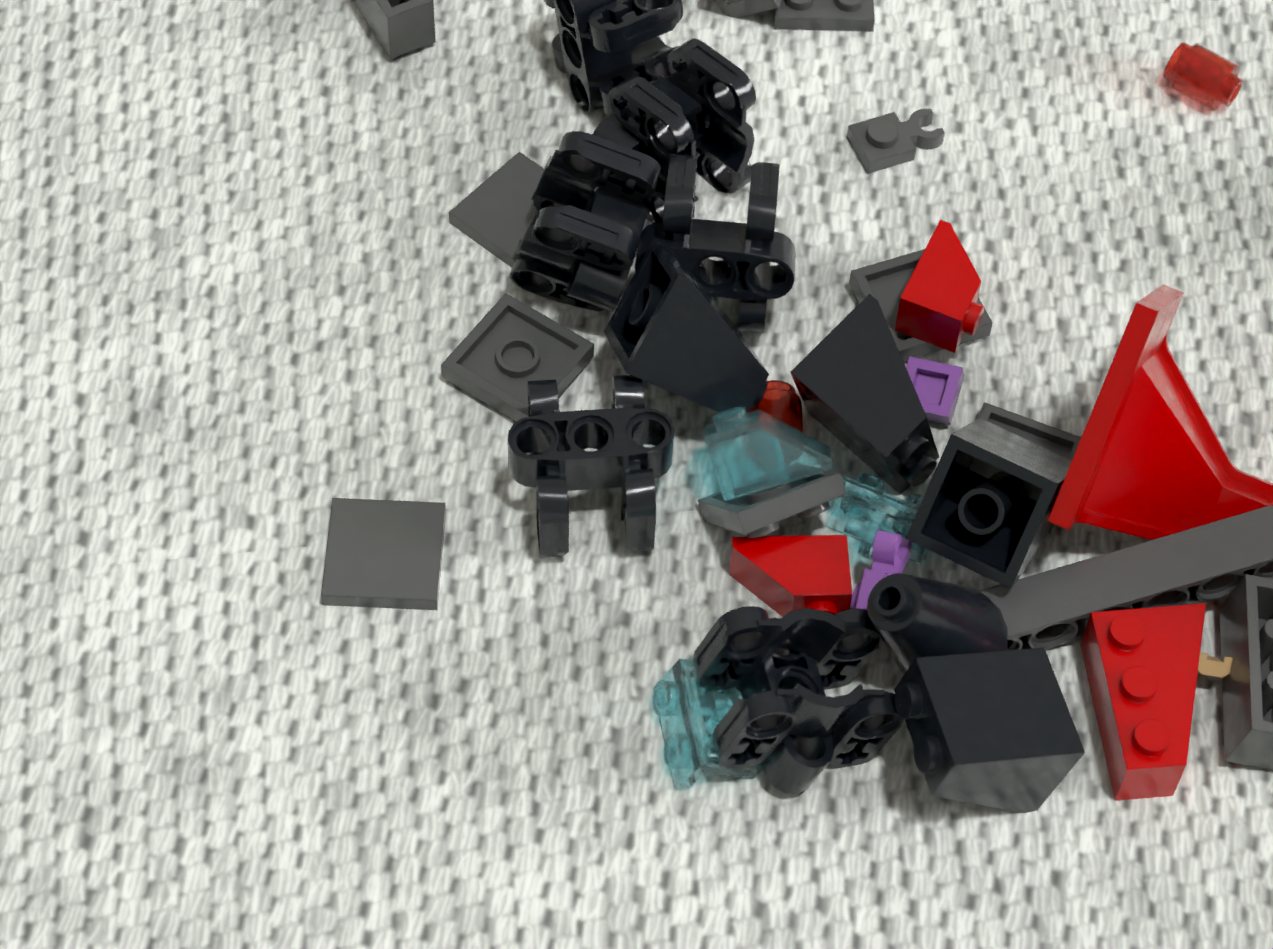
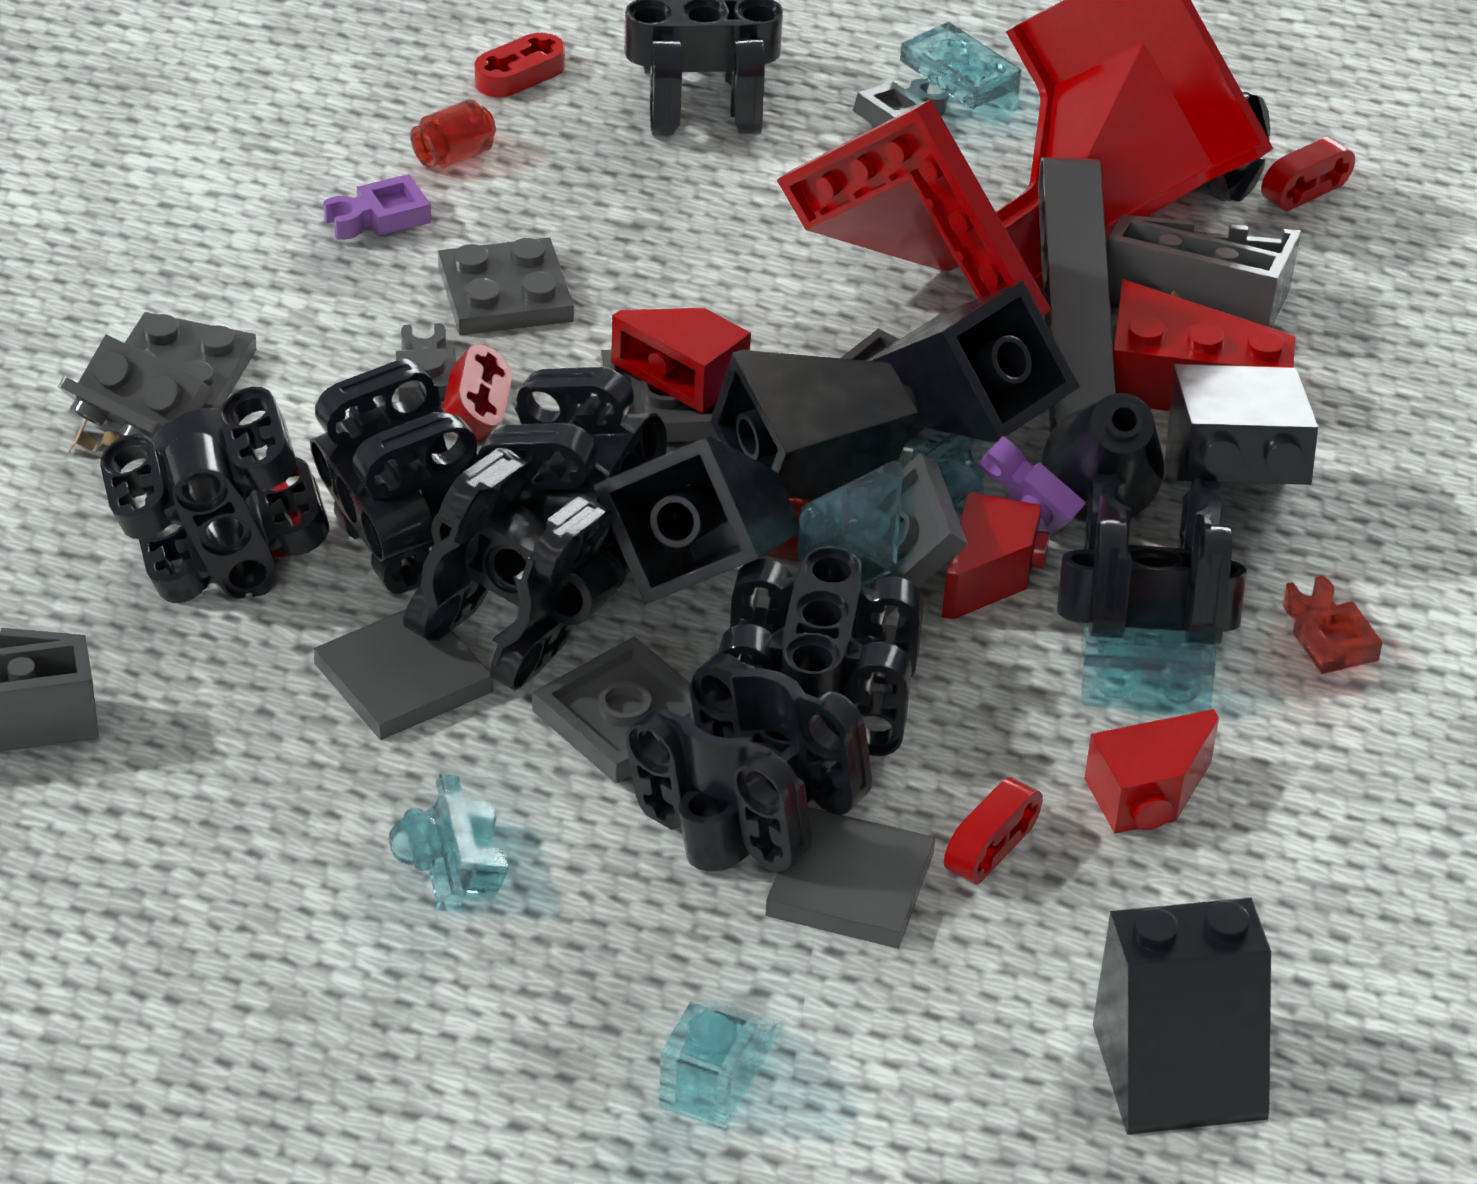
camera: 75 degrees left, 15 degrees down
none -> medium lavender plate [323,174,431,240]
none -> clear light blue hips [388,774,508,911]
none -> dark grey plate [438,237,574,335]
none -> red beam [443,344,512,443]
none -> black piece [626,653,872,872]
none -> clear light blue slope [659,1000,782,1131]
none -> red beam [944,777,1043,885]
none -> red slope [1084,709,1219,834]
none -> black slope [1093,897,1271,1135]
none -> clear red plate [1283,575,1383,674]

